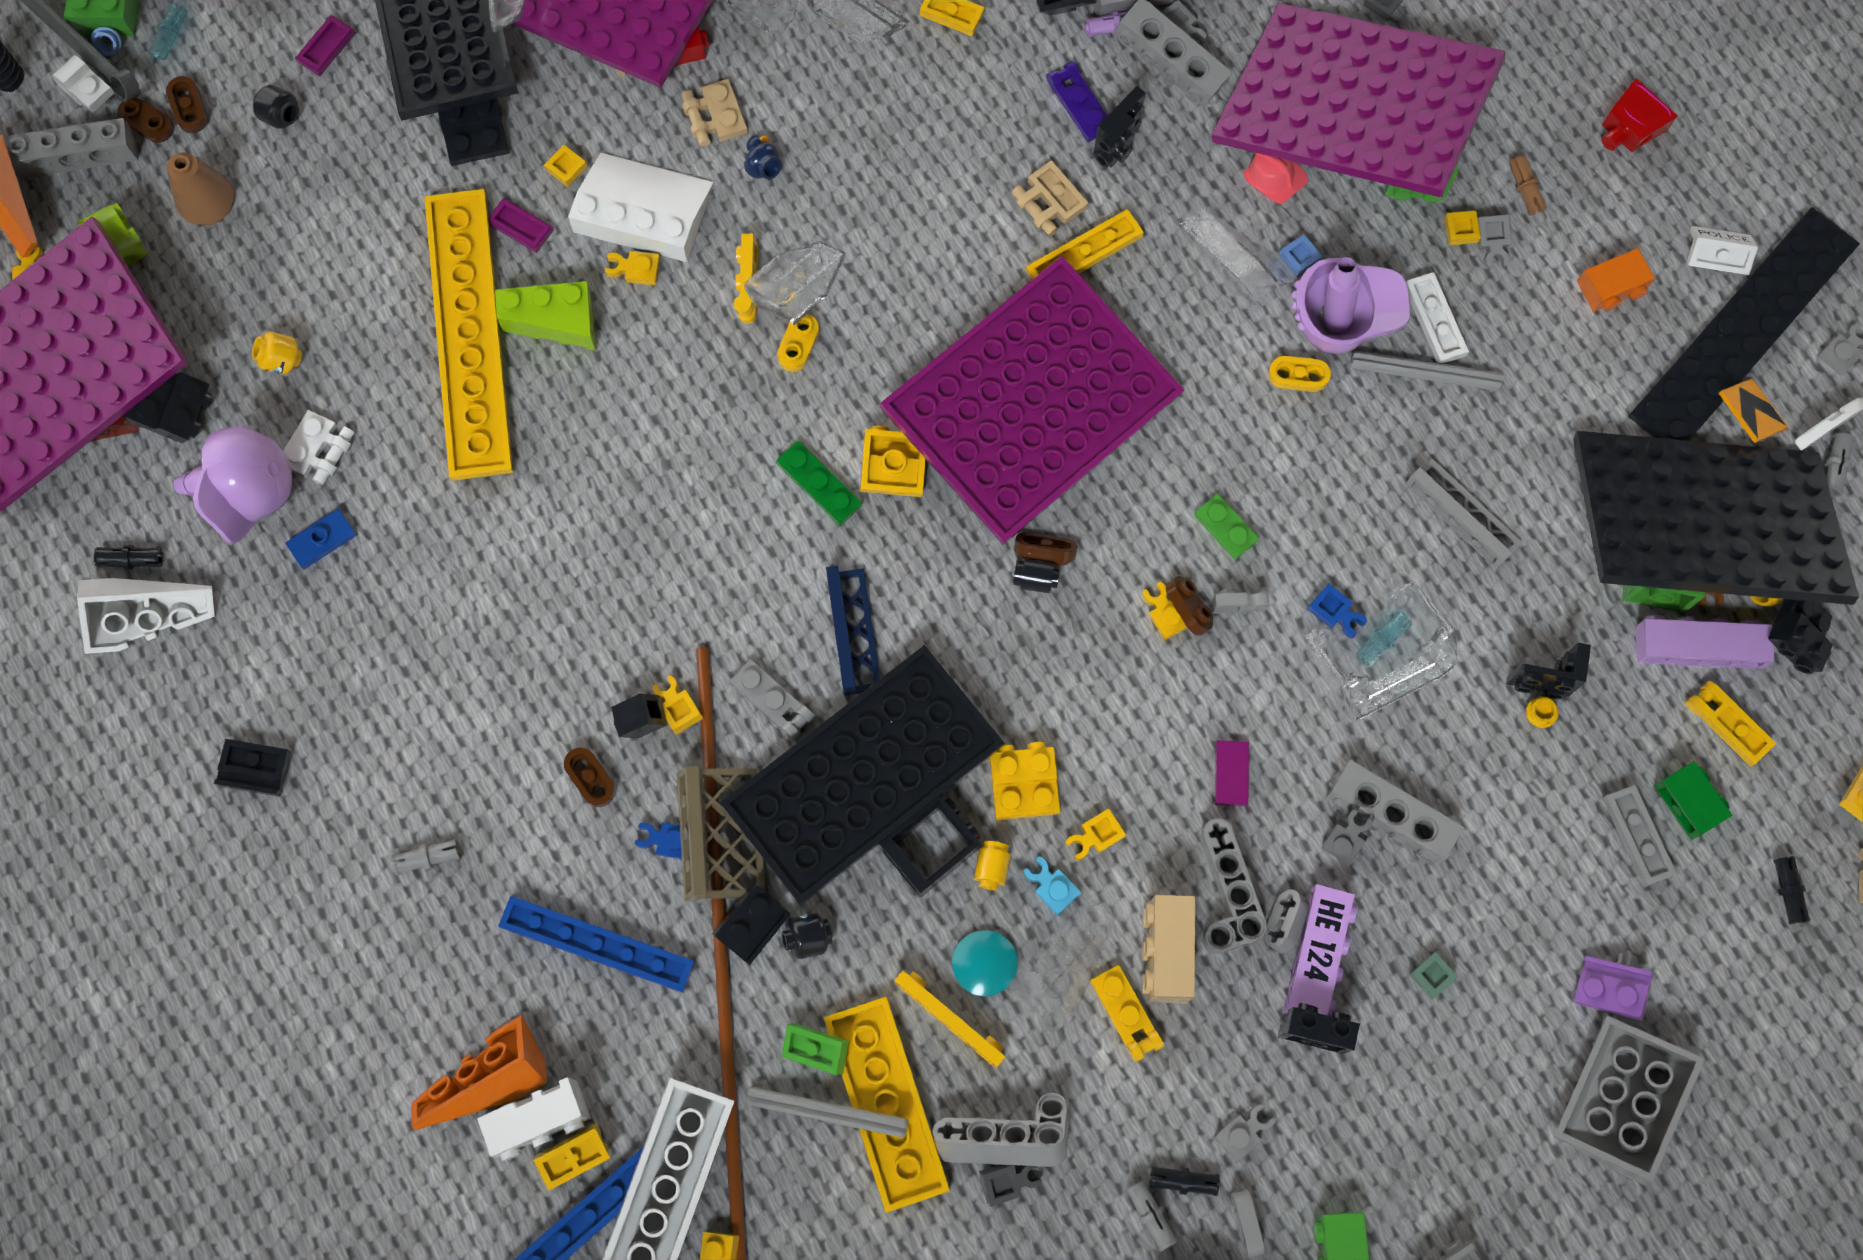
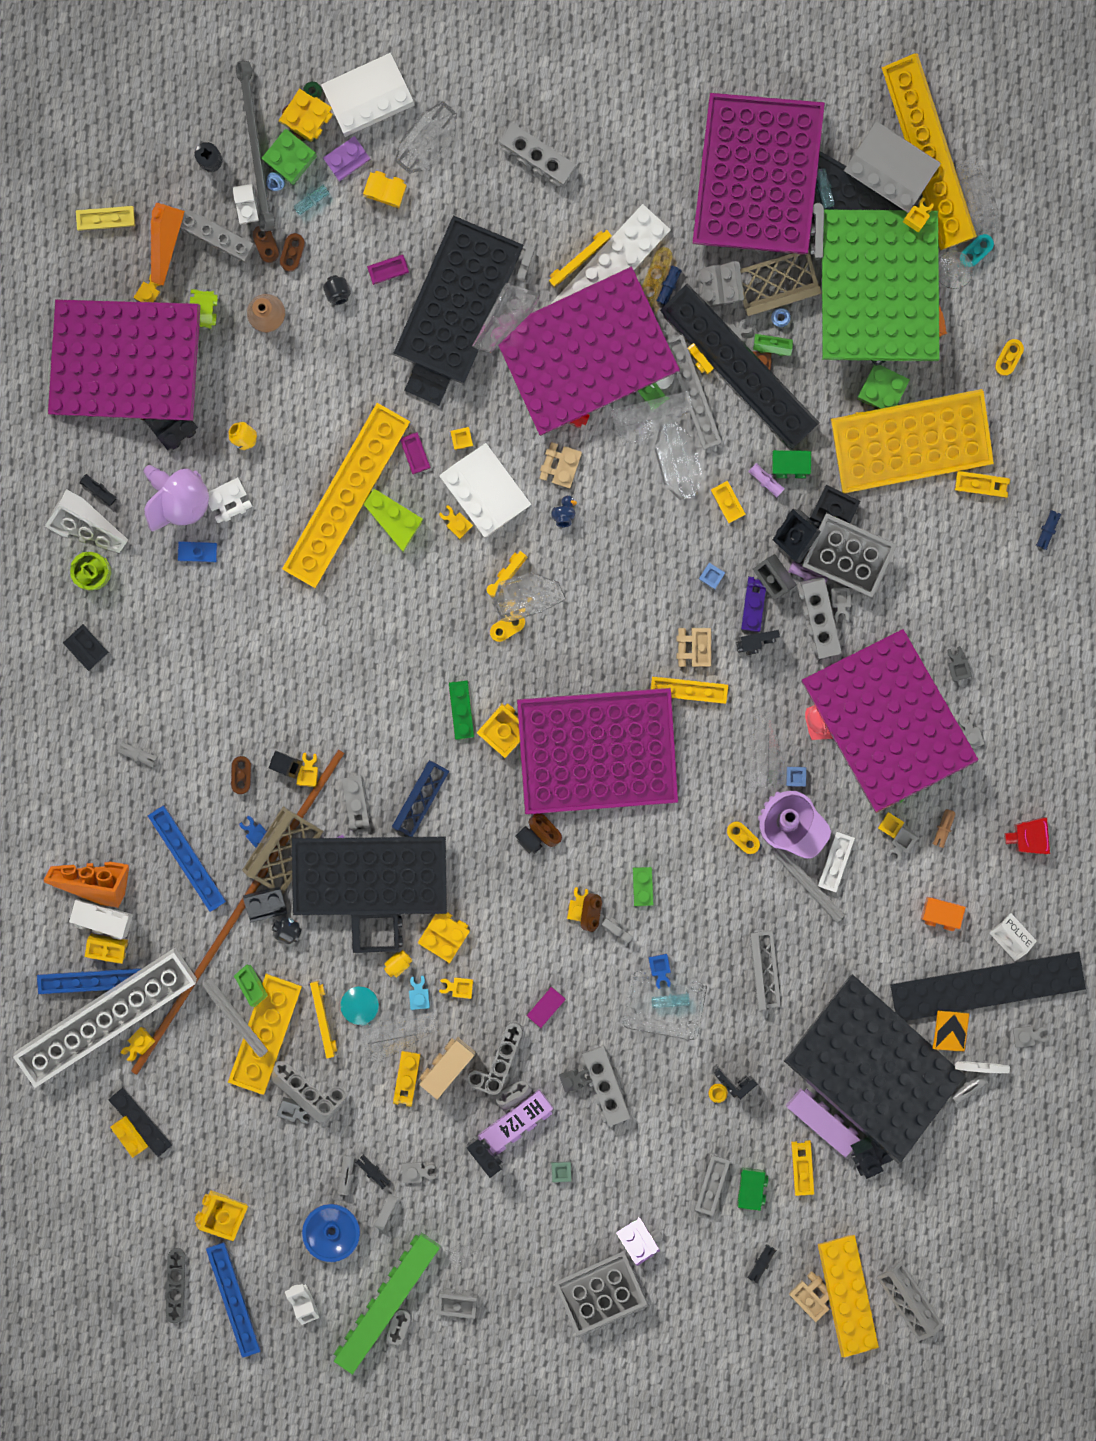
camera: 40 degrees right, 15 degrees up
none -> lime brick [70,552,112,591]
none -> medium blue plate [699,563,725,589]
none -> dark grey brick [753,554,797,600]

